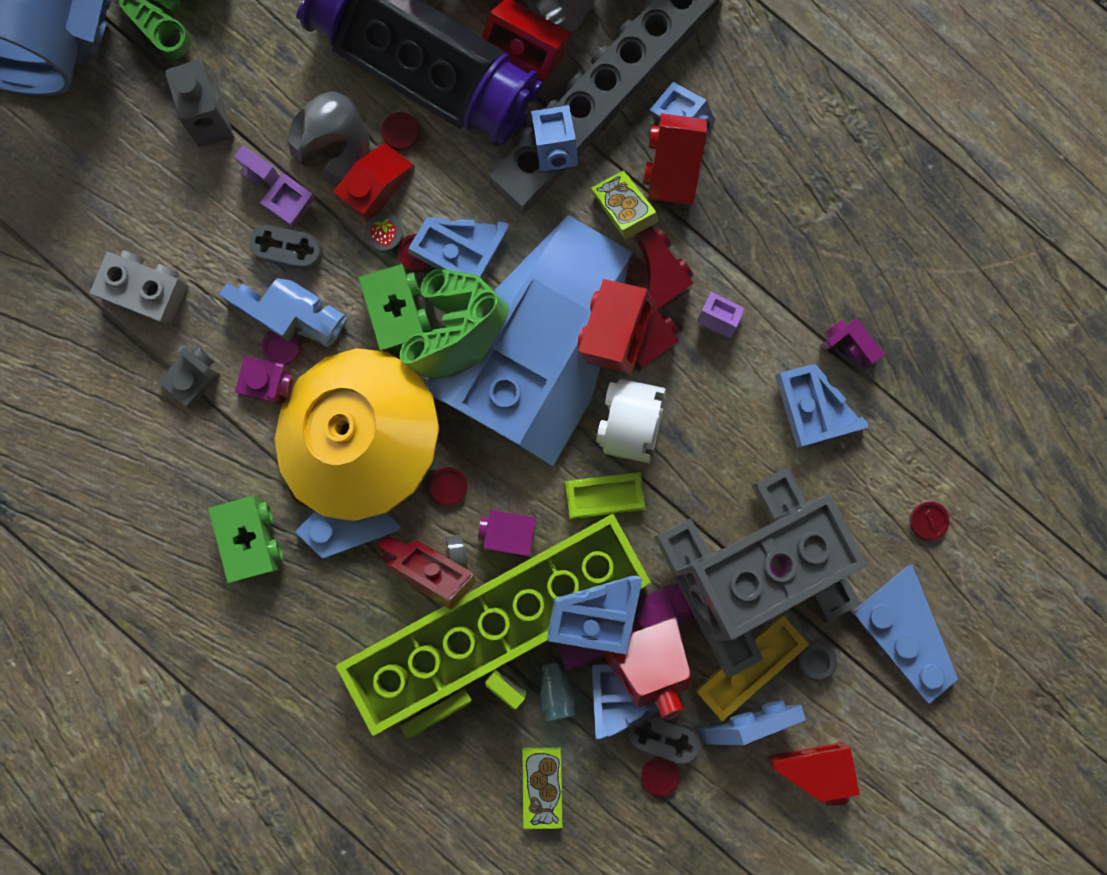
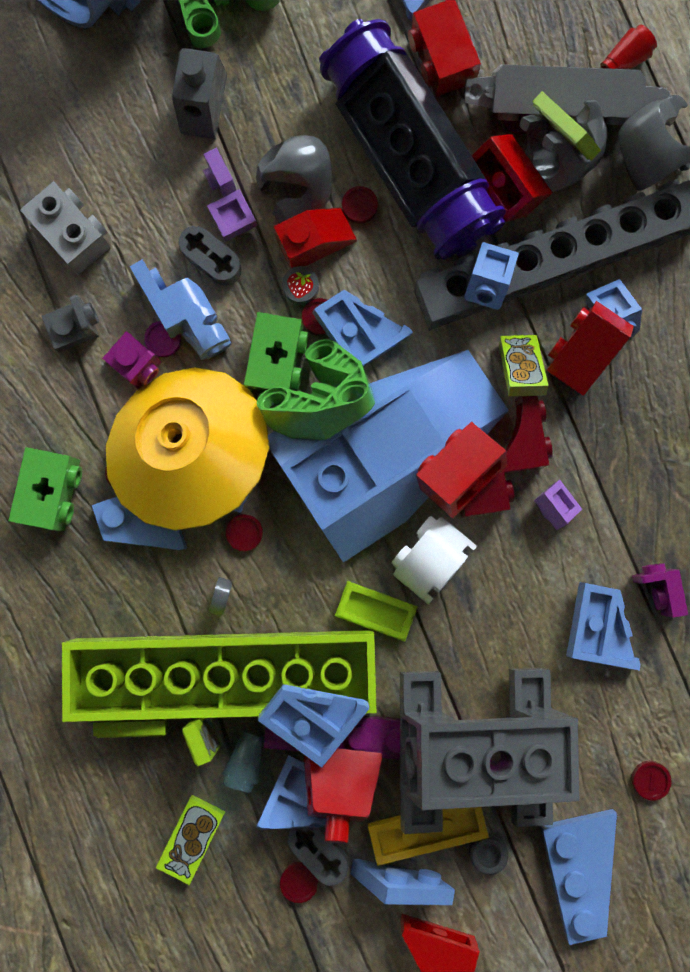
camera: 30 degrees right, 0 degrees up
dark red hinge [377,535,476,610] -> none
magenta brick [478,510,536,556] -> none

